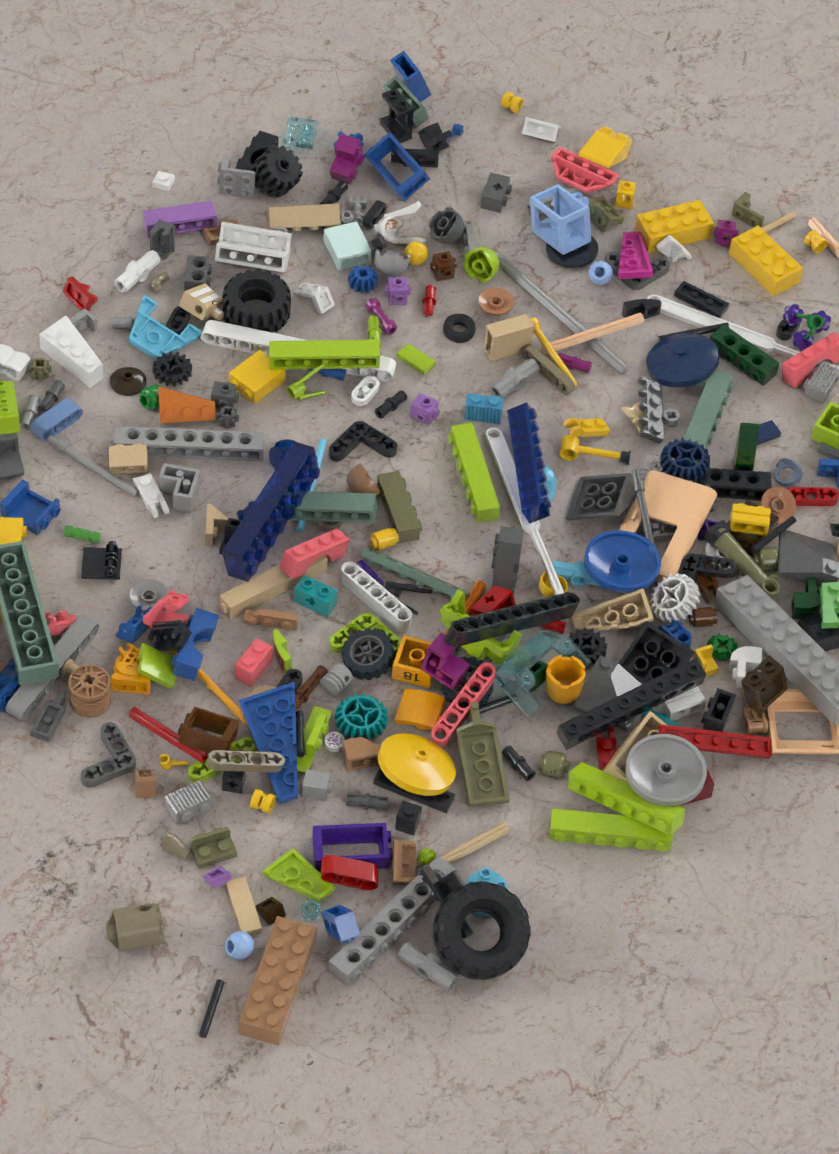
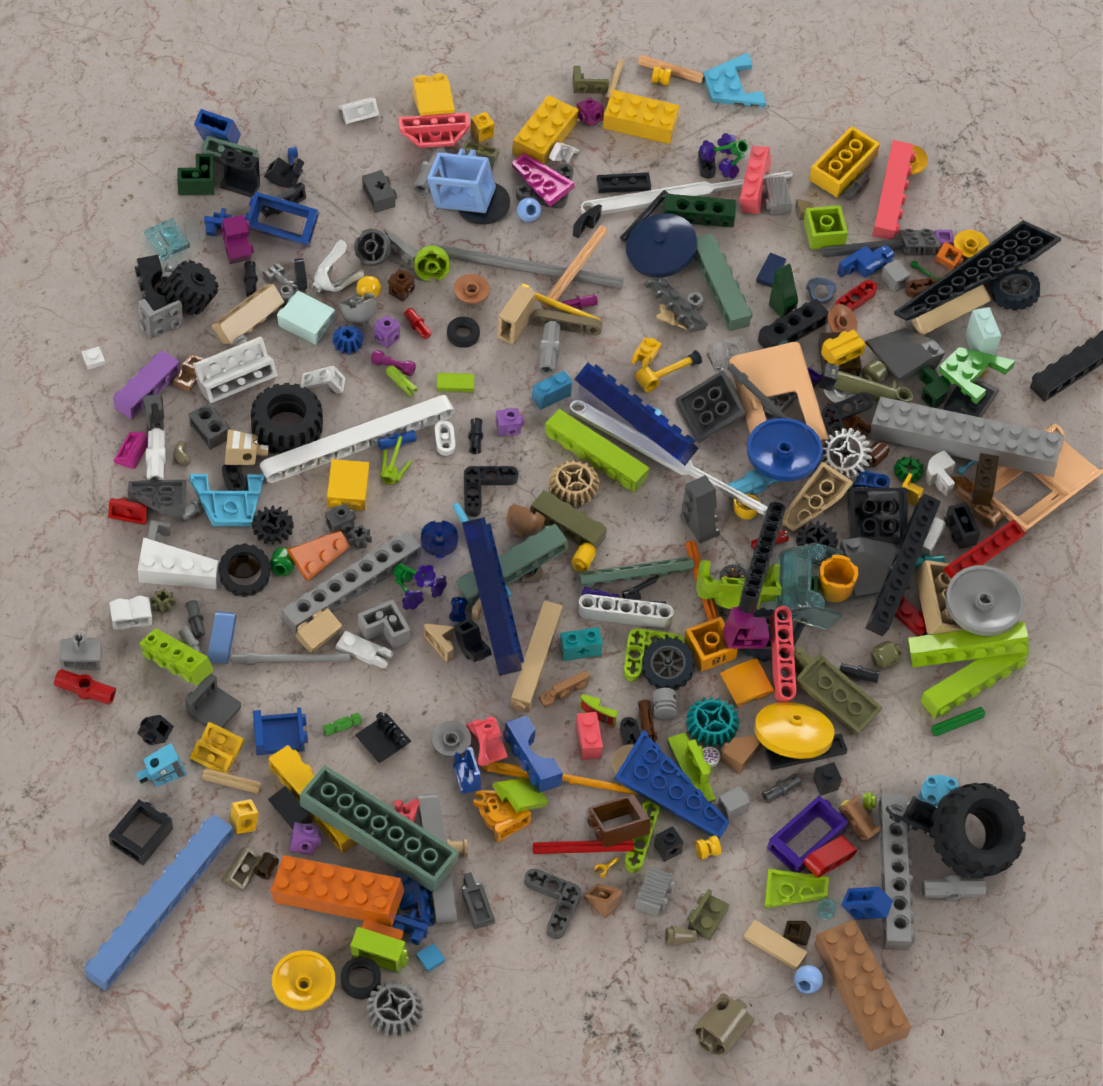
camera: 40 degrees left, 5 degrees up
medium nougat wheel [68,664,111,718] -> none
black hinge [148,620,192,651] -> none
black bar [199,979,225,1038] -> none
medium lavender tile [203,866,232,889] -> none
dark tan beam [207,750,285,773] -> none
lime brick [269,339,380,370] -> none
coral arch [279,528,350,579] -> none
black bar [296,710,305,758] -> none
black beam [368,236,387,252] -> none
tan axle [440,822,510,864] -> none
red brick [471,585,516,616] -> none
yellow wheel [501,91,524,114] -> none
dark blue gear [660,438,710,483] -> none
black bar [751,516,796,553] -> none
none -> dark pink slope [114,432,148,469]
none -> dark grey plate [128,480,187,516]
none -> dark green brick [177,154,215,195]
none -> black tyre [219,543,271,597]
none -> dark purple plant [393,563,447,610]
none -> tan gear [548,459,600,507]
none -> green axle [931,707,985,736]

